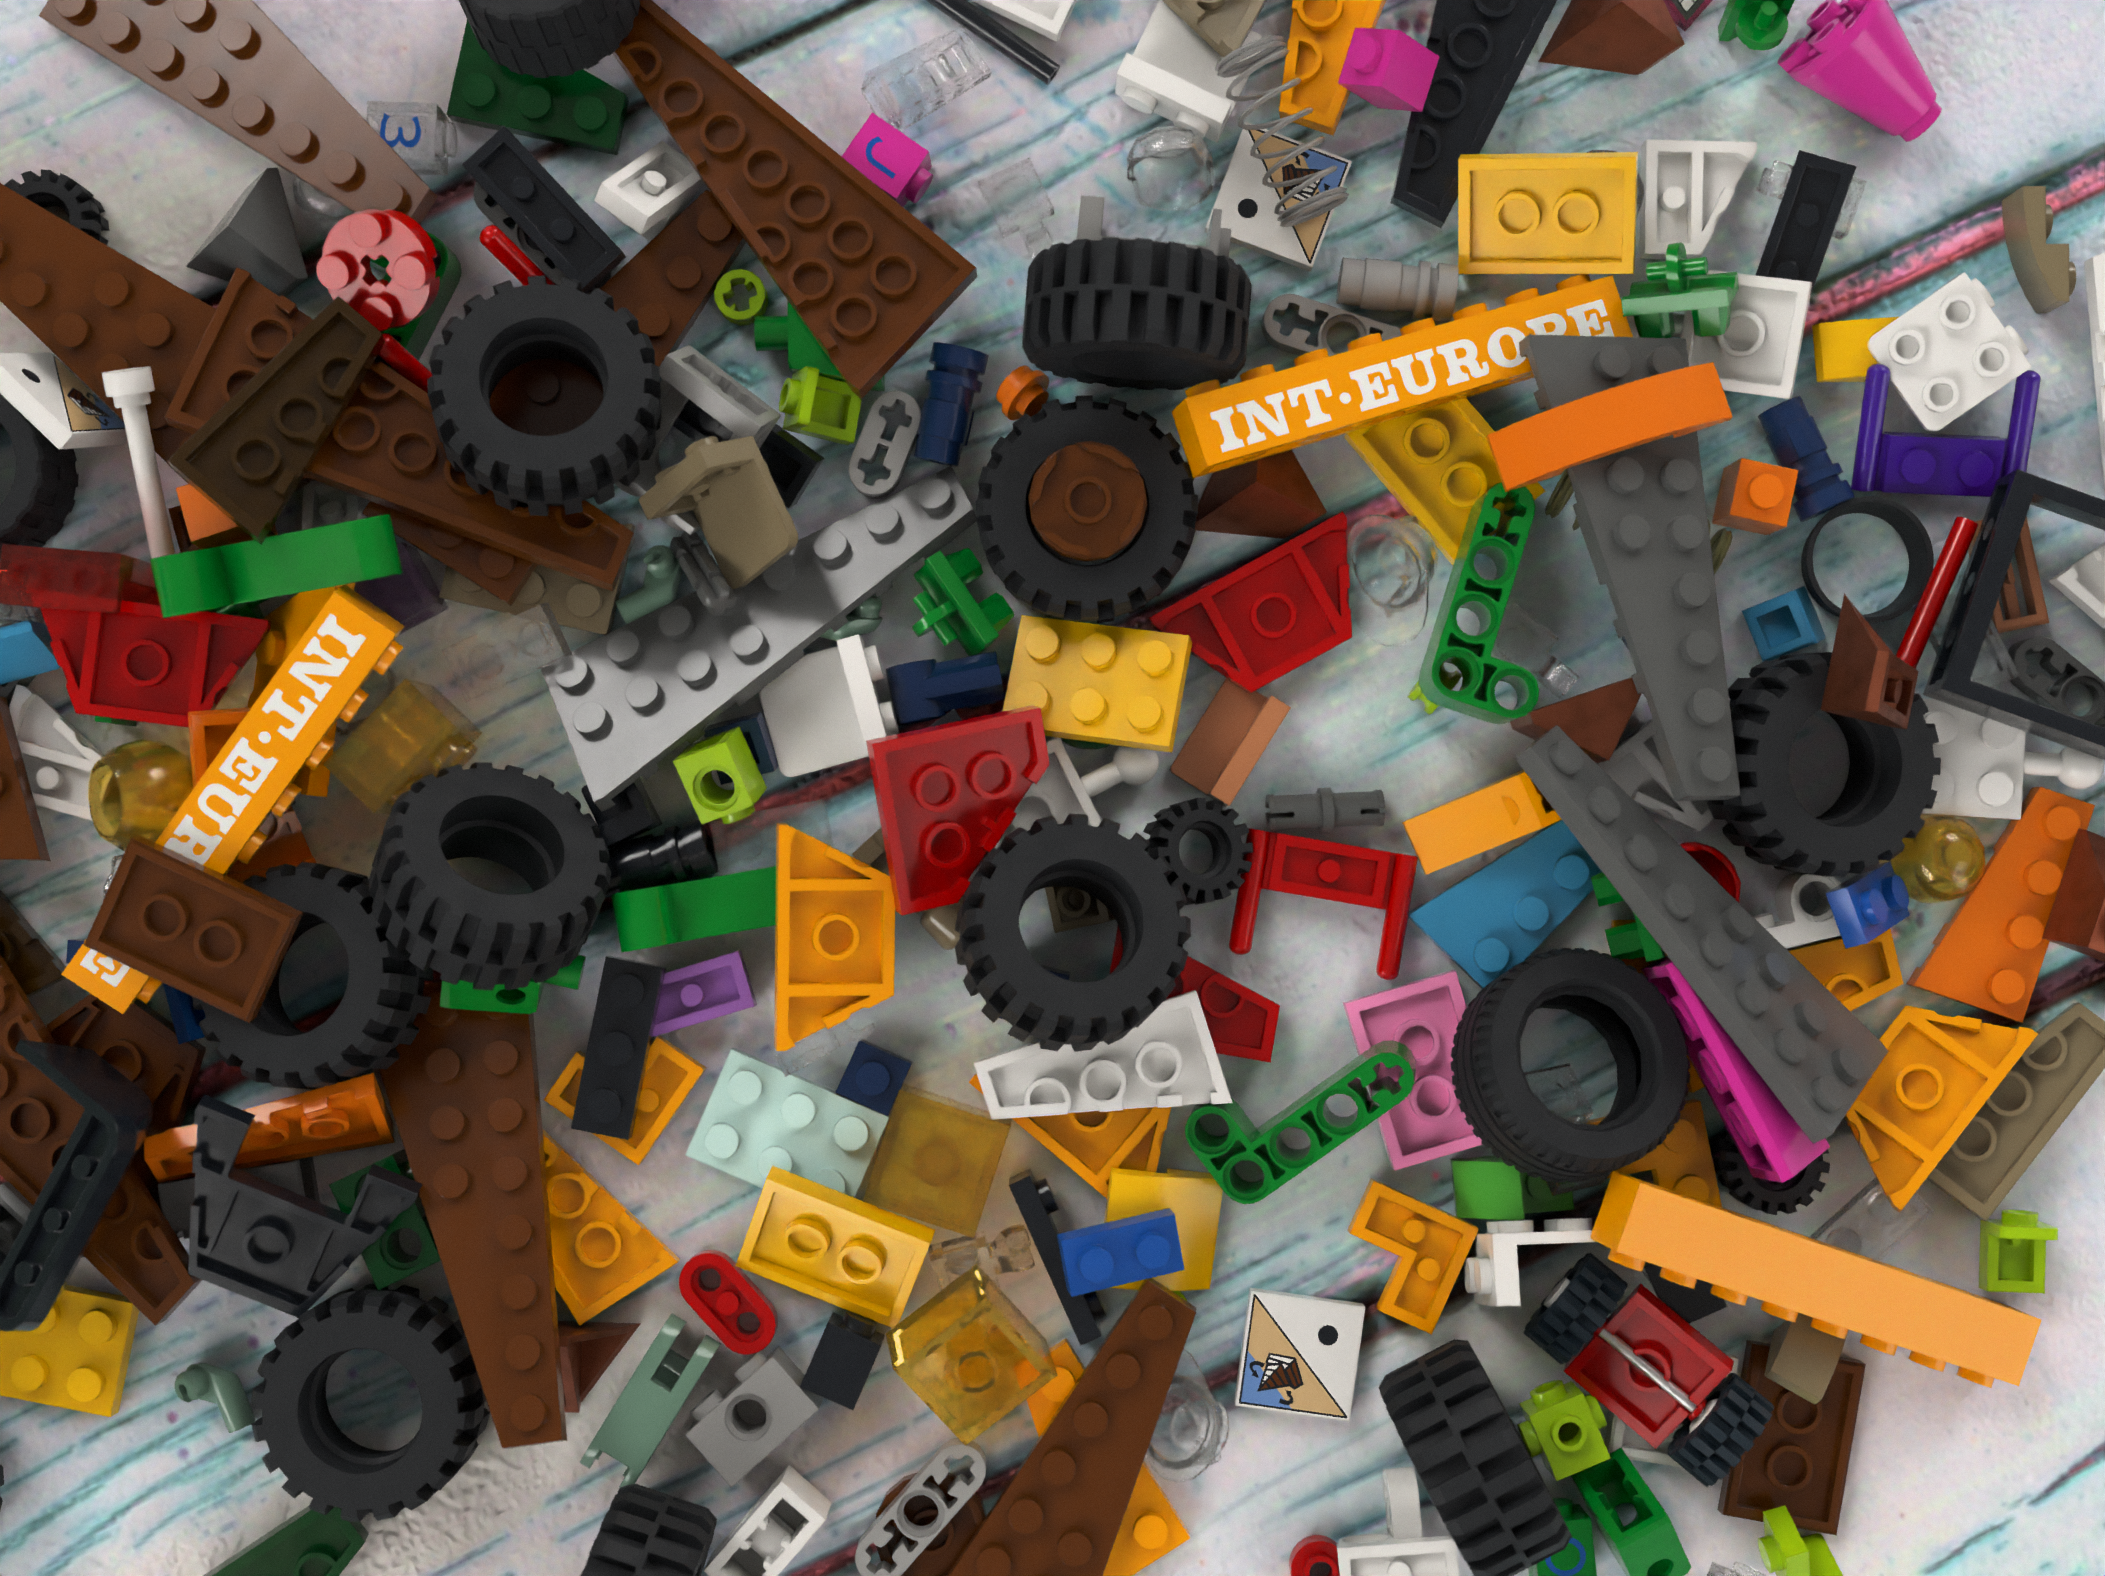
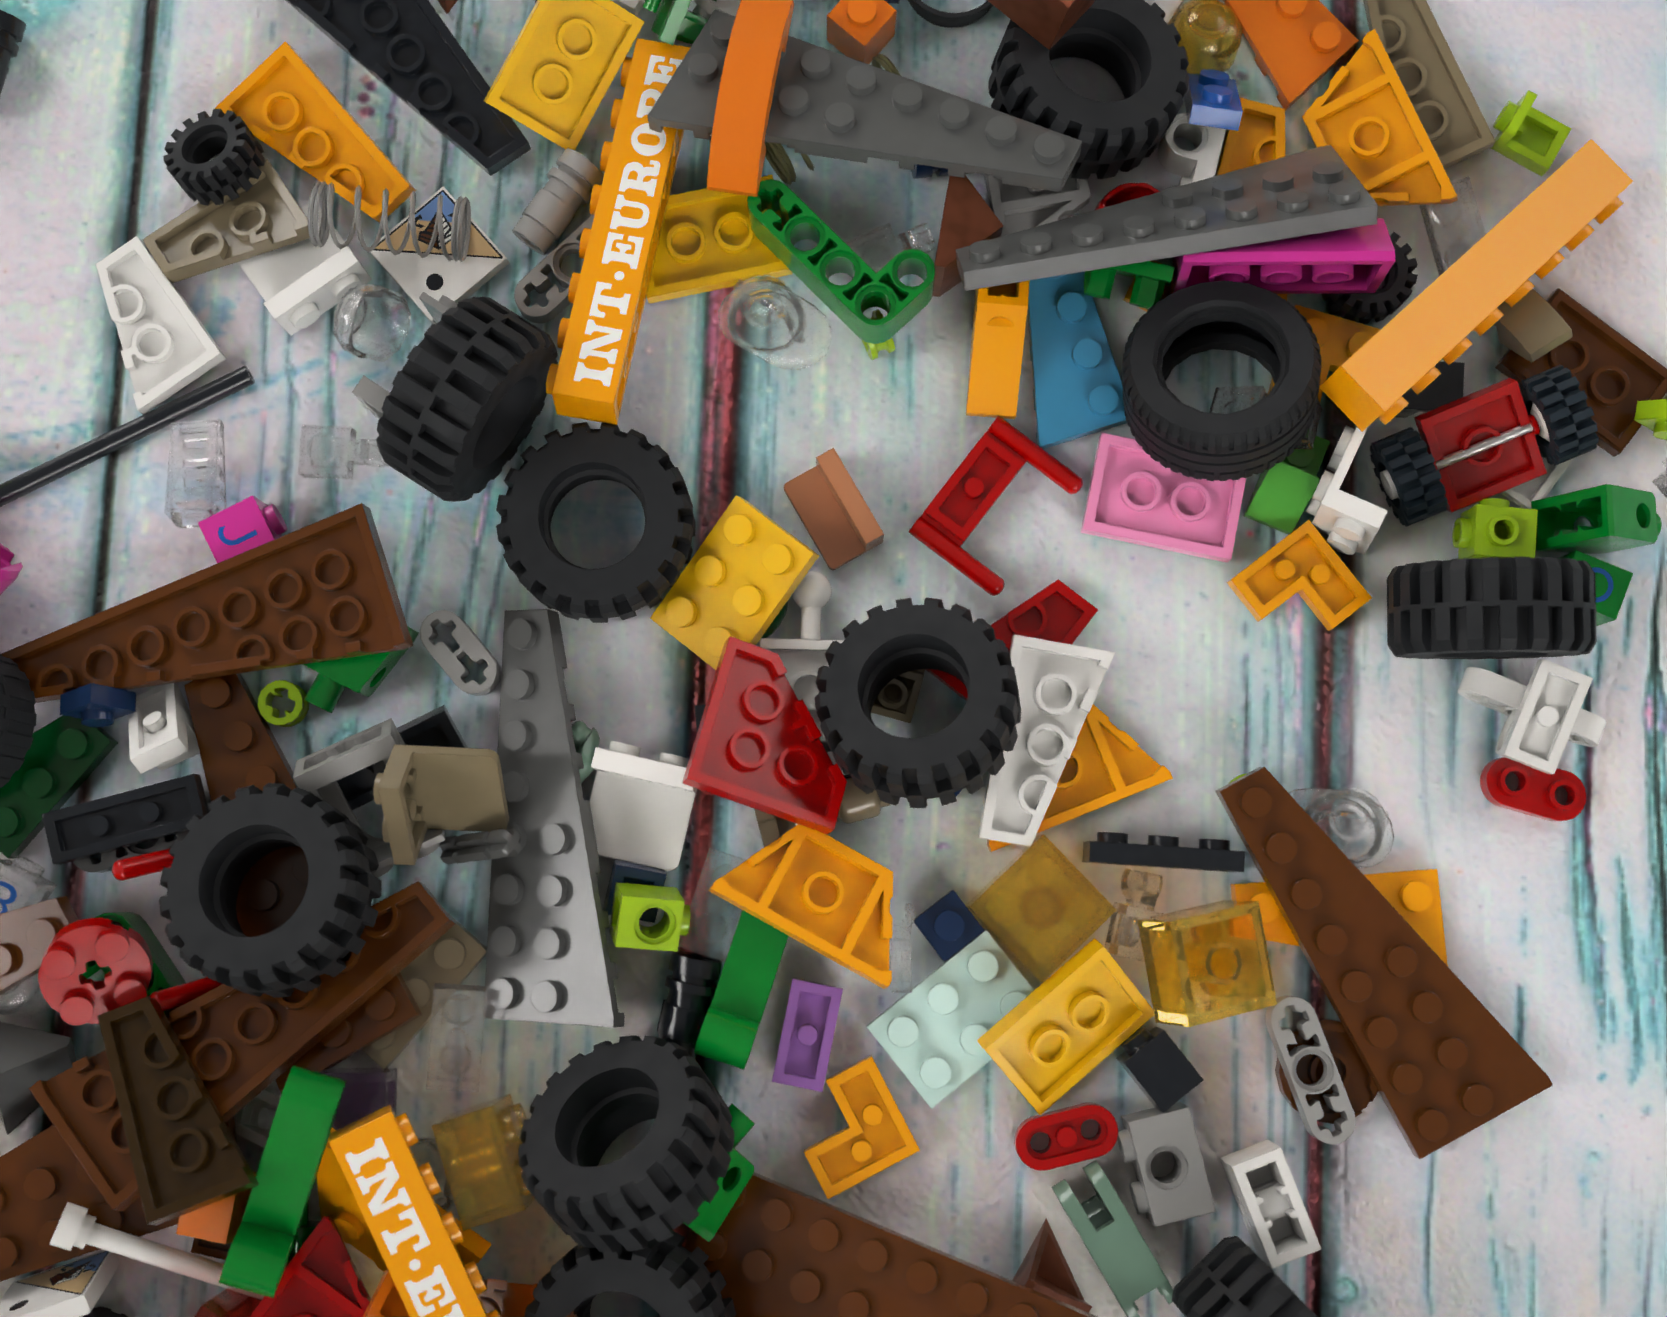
camera: 65 degrees left, 5 degrees down
light orange wing [542,1128,680,1326] -> none
black plate [571,956,666,1140] -> none
black panel [582,777,663,849] -> none
sand green arm [615,545,683,624] -> none
lime bracket [779,366,862,445] -> none
dark blue piece [885,651,1005,726] -> none
green hips [912,548,1014,656] -> none
dark blue axle [914,342,989,467] -> none
orange plate [996,365,1049,420] -> none
reddish brown tile [1029,441,1147,561] -> none
blue plate [1057,1208,1185,1297] -> none
yellow slope [1104,1167,1223,1291] -> none
black tyre [1143,798,1253,905] -> none
red wing [1148,511,1352,694] -> none
green beam [1185,1040,1416,1204] -> none
copper slope [1195,449,1327,539] -> none
tile [1234,1288,1365,1422] -> none
dark grey pin [1265,788,1385,833] -> none
dark pink brick [1338,27,1439,112] -> none
dark azure slope [1742,586,1826,662] -> none
none -> dark blue plate [60,683,136,727]

